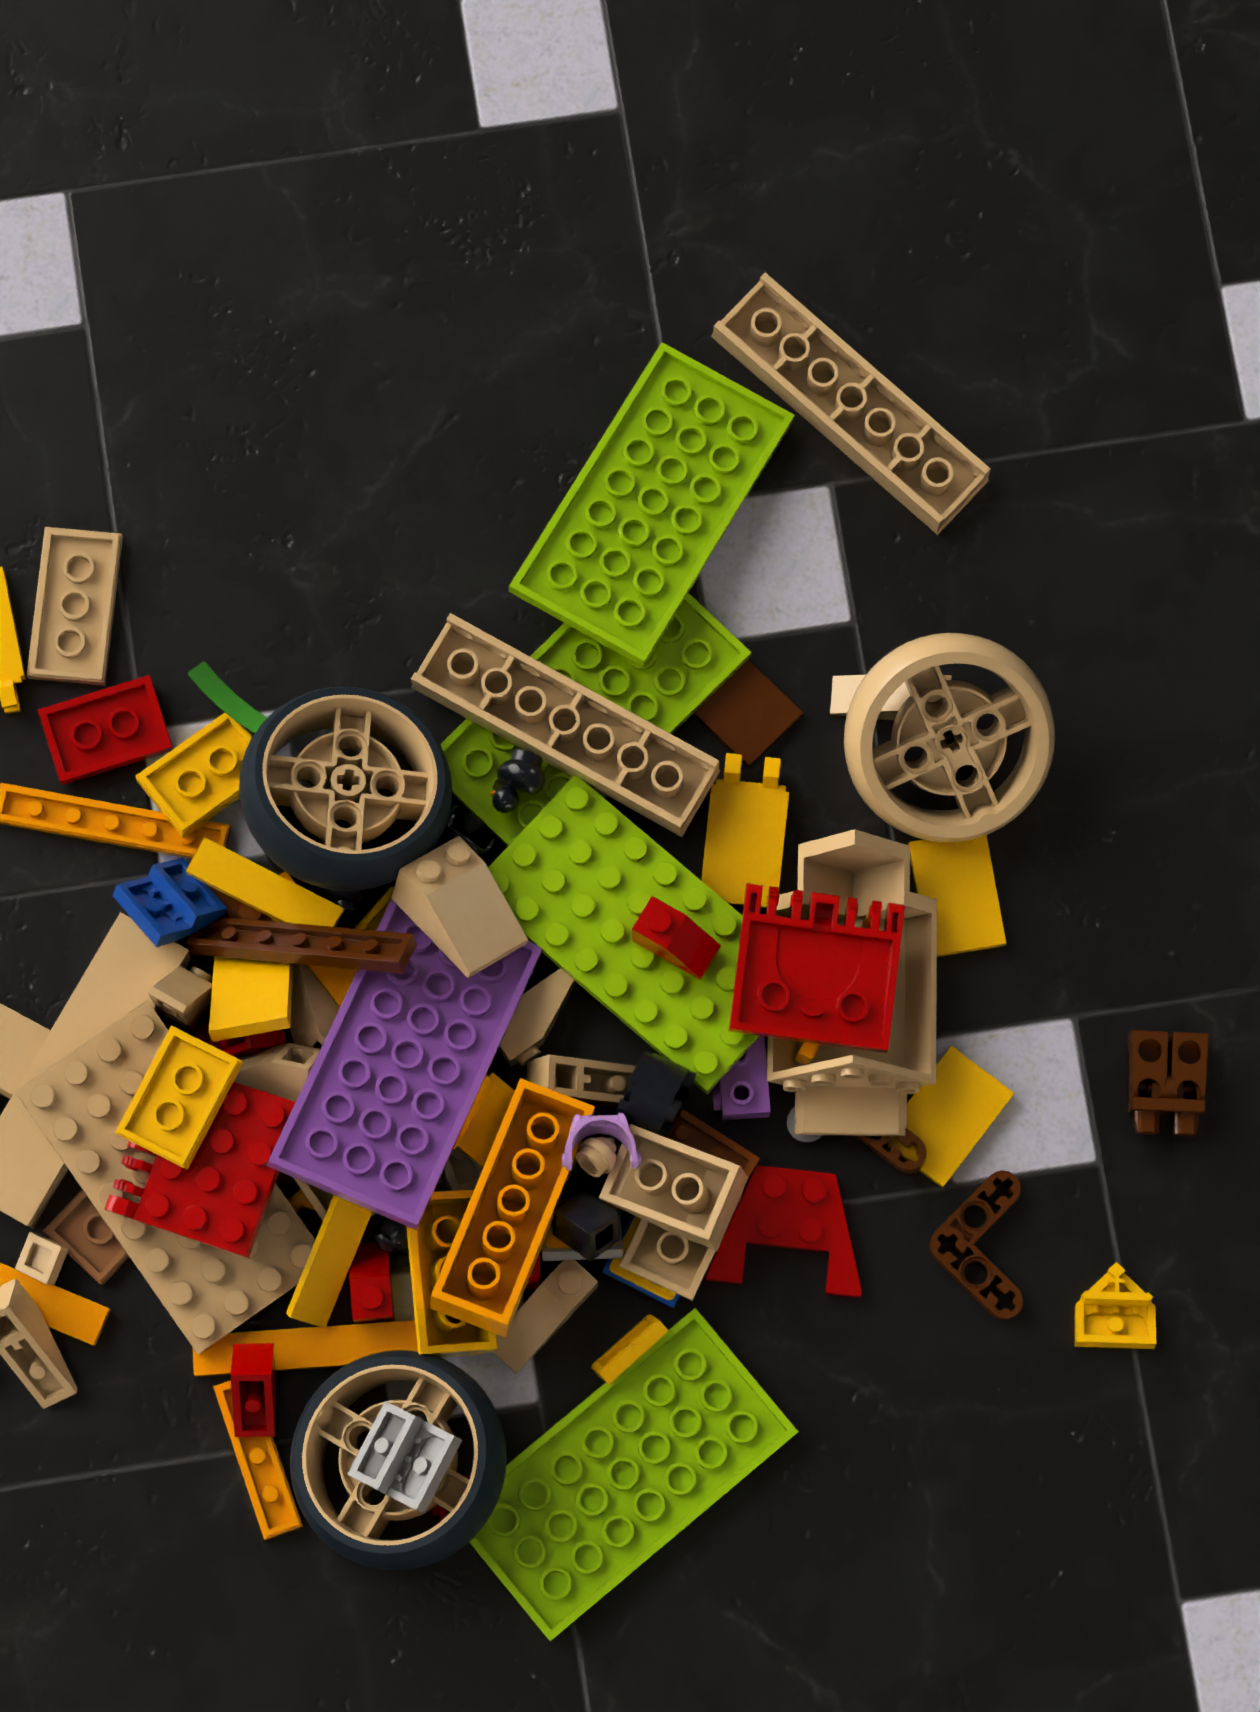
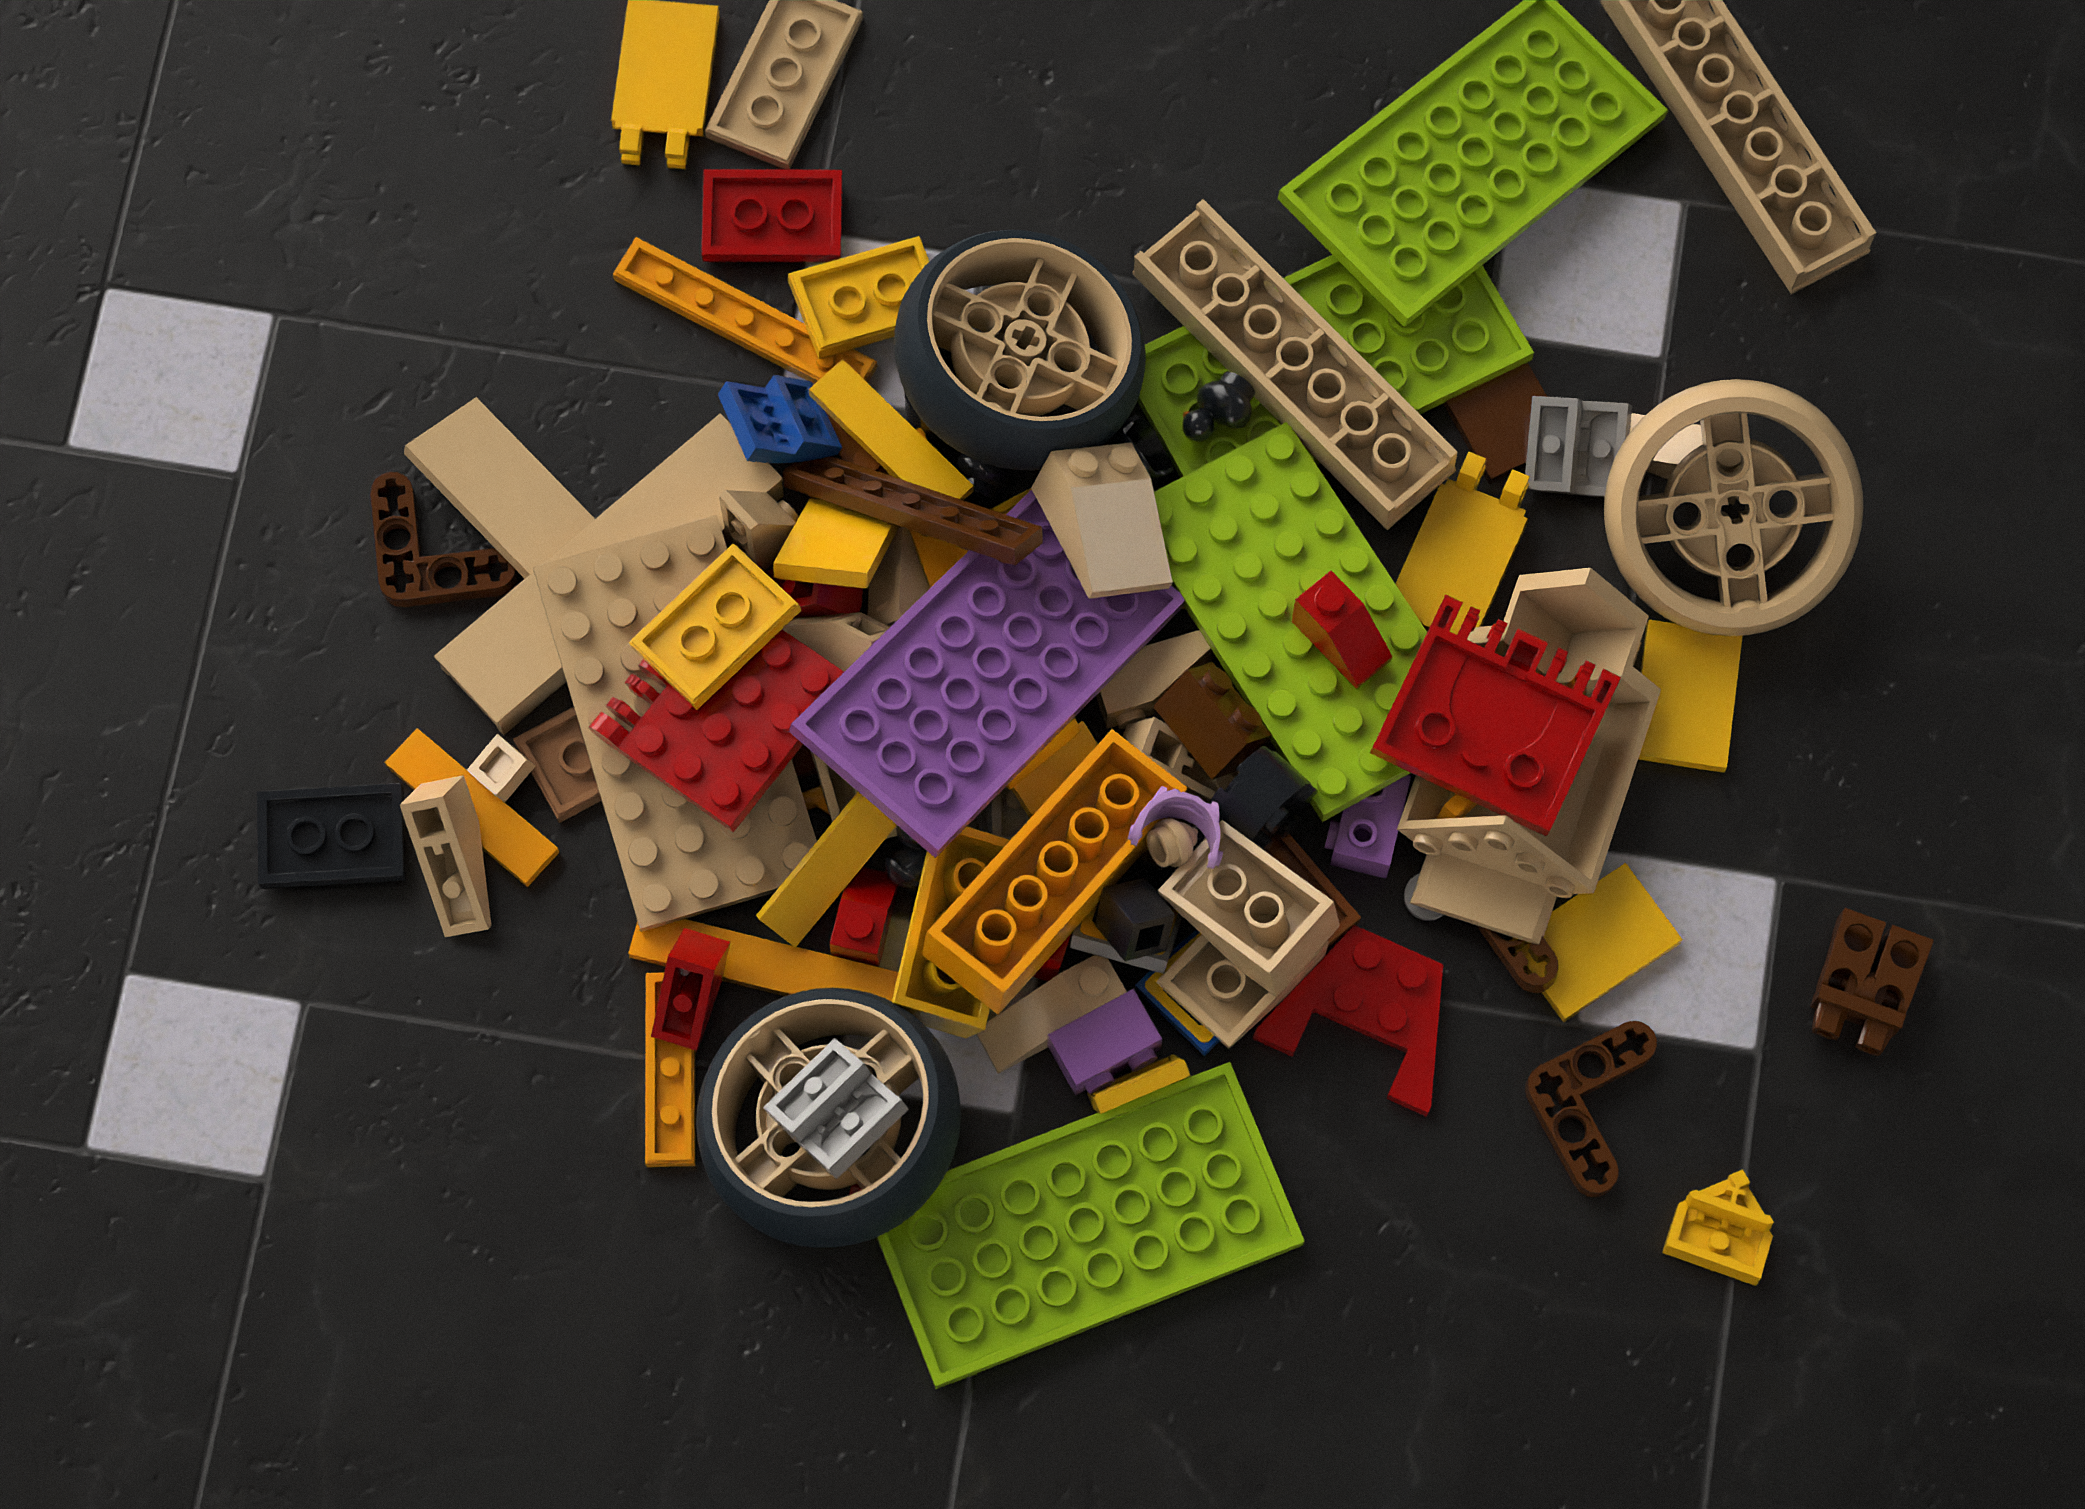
camera: 20 degrees right, 5 degrees down
bright green sticker [188,661,267,733] -> none
none -> medium lavender brick [1047,989,1162,1096]
none -> reddish brown slope [1153,662,1272,780]
none -> light grey slope [1525,396,1632,497]

